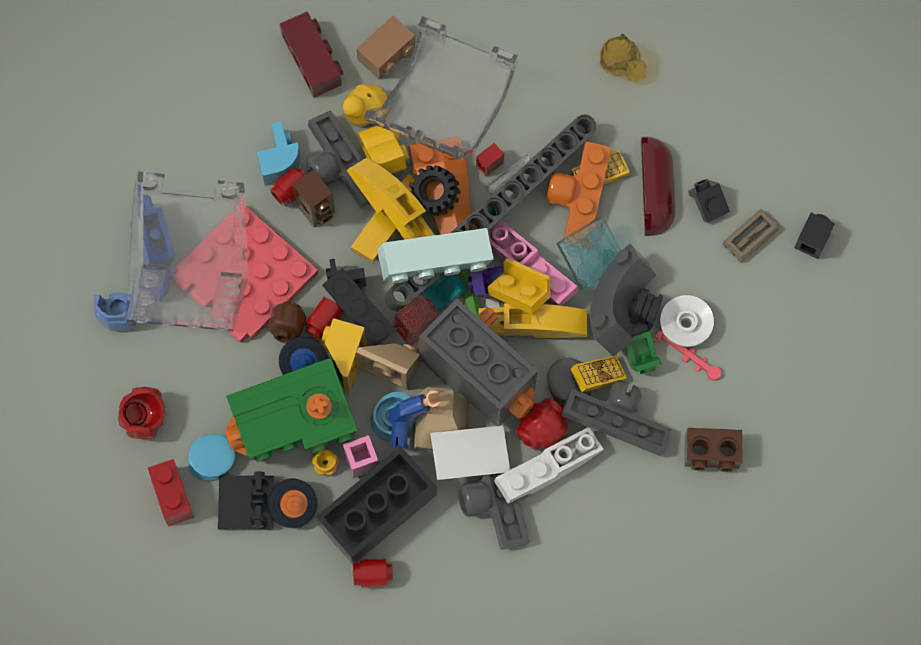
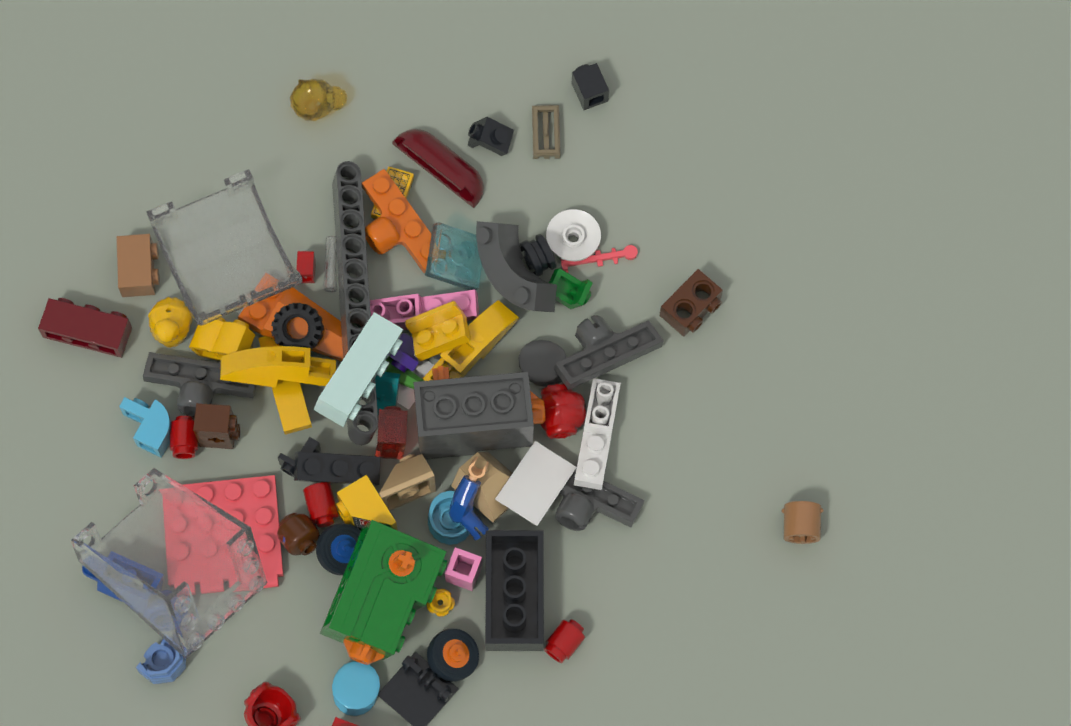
camera: 50 degrees left, 0 degrees up
yellow tile [571,355,627,392] -> none

